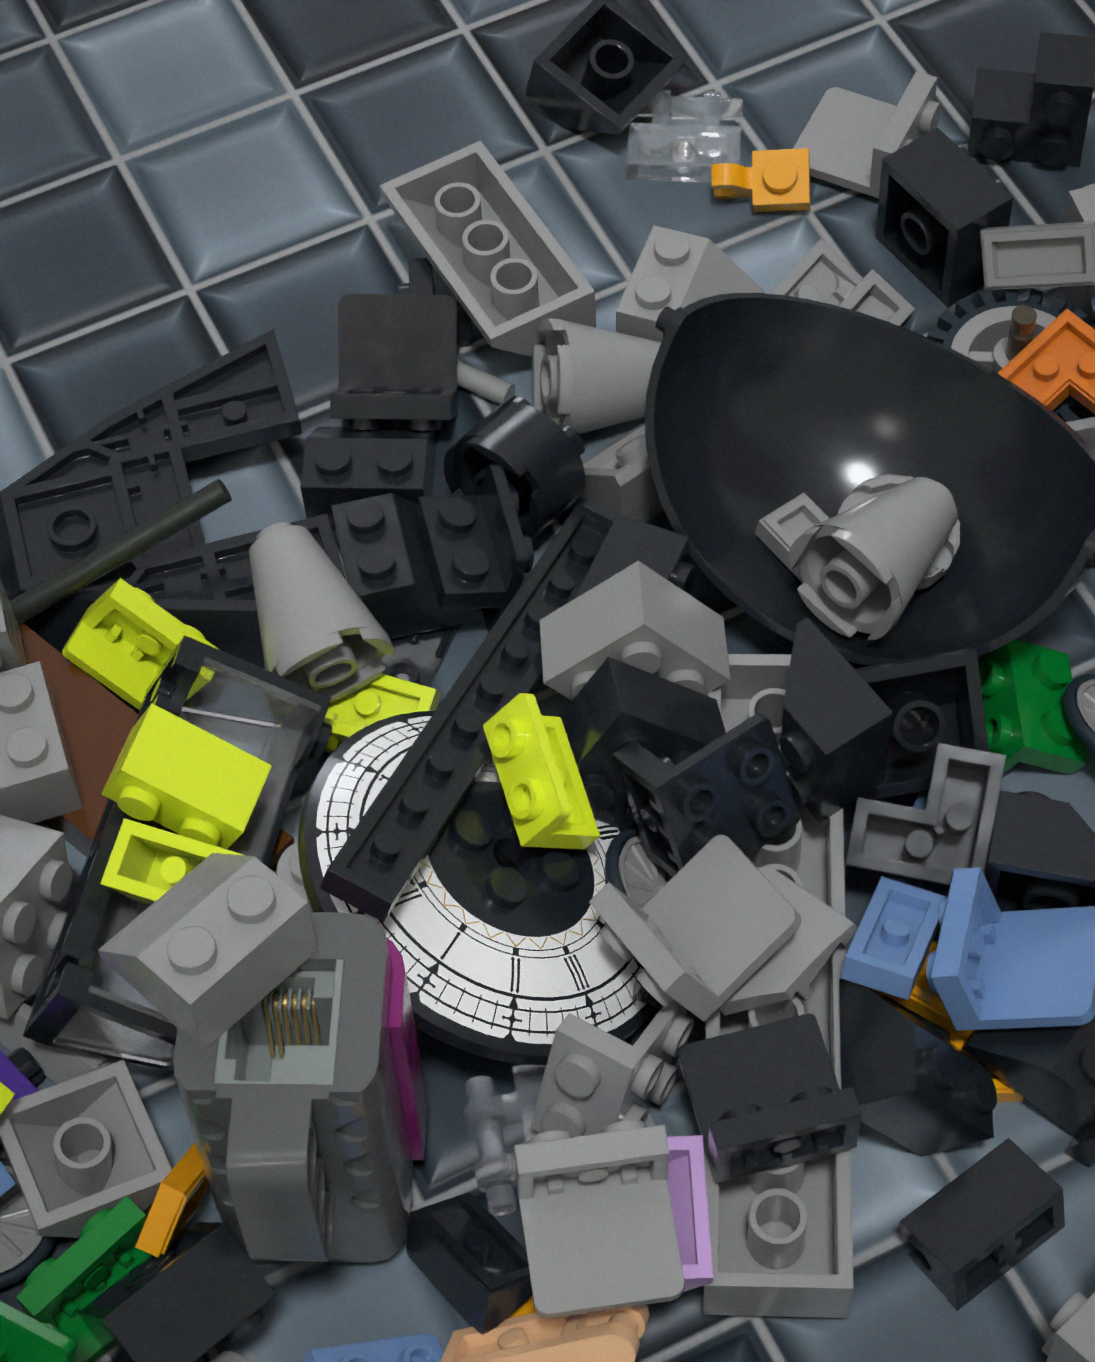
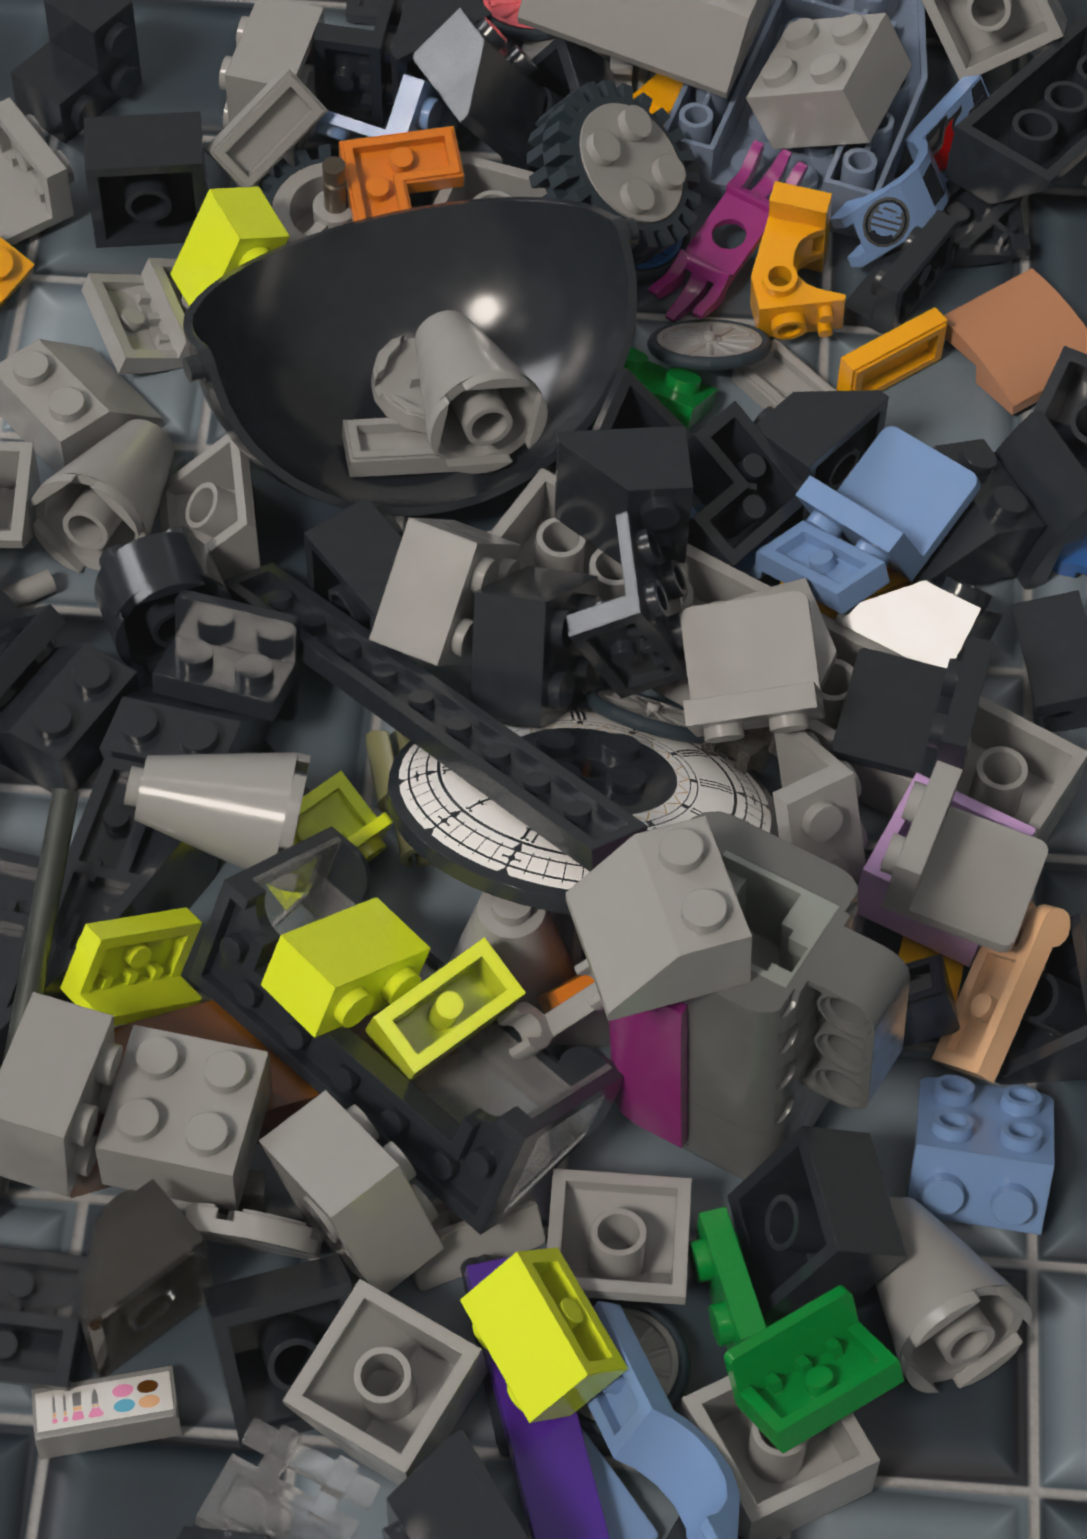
camera: 65 degrees left, 0 degrees up
light orange tile [135,1142,209,1258] -> none
neon yellow bracket [483,693,601,850] -> none
none -> neon yellow brick [170,187,290,306]

